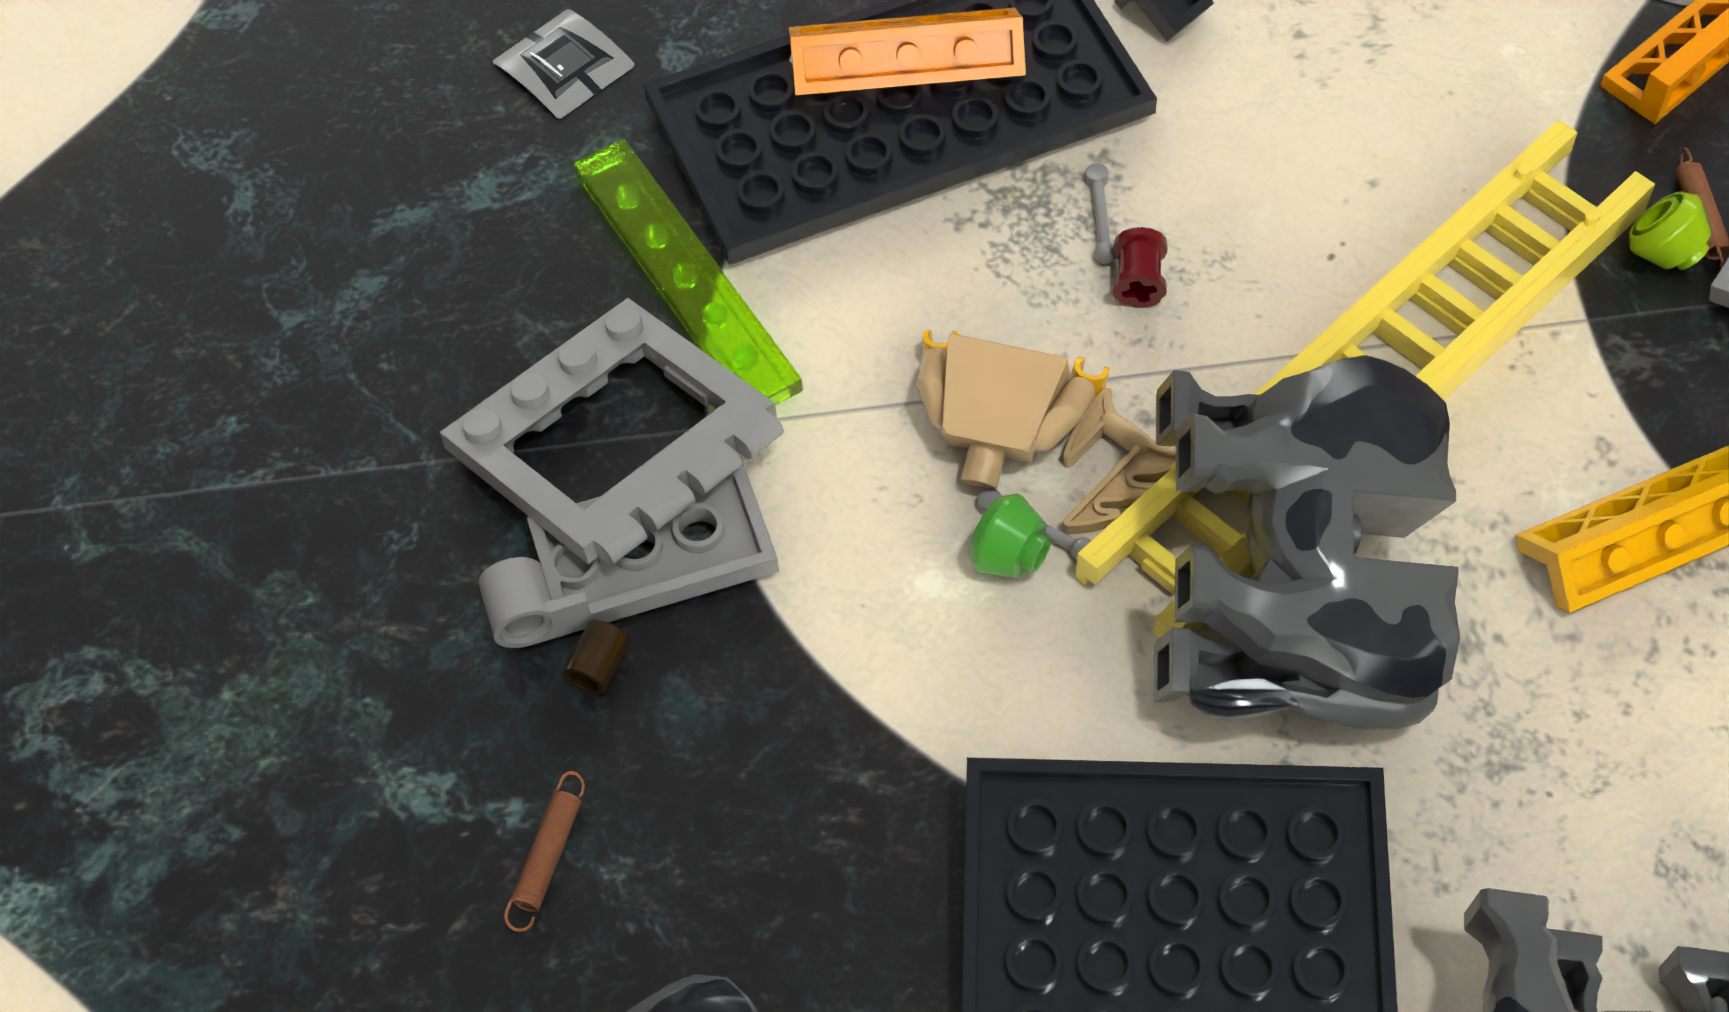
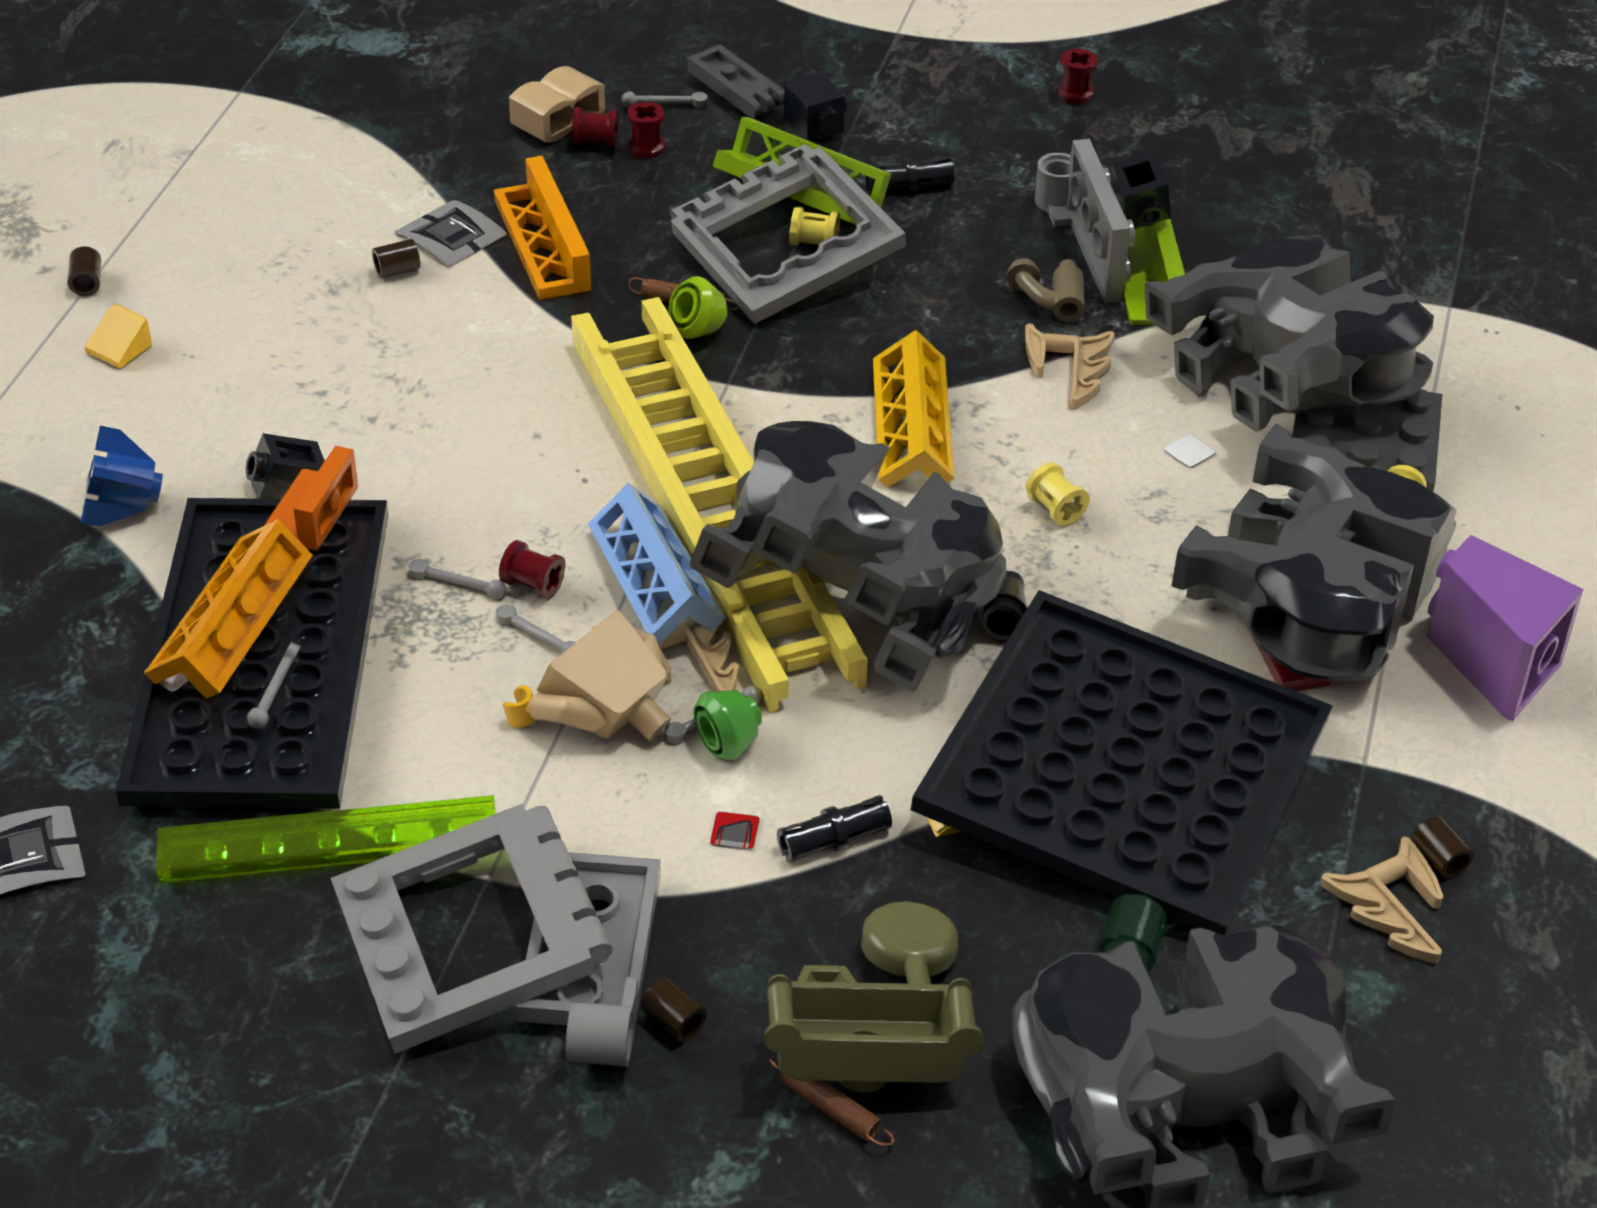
camera: 70 degrees left, 15 degrees down
none -> light grey hinge [247,642,301,729]
none -> orange panel [264,446,358,551]
none -> light grey hinge [496,604,576,654]
none -> light blue fence [588,482,726,645]
none -> sticker [710,812,760,849]
none -> olive piece [764,901,984,1093]
none -> black pin [777,795,892,863]
none -> black cone [978,571,1028,640]
none -> light yellow bush [1025,462,1090,526]

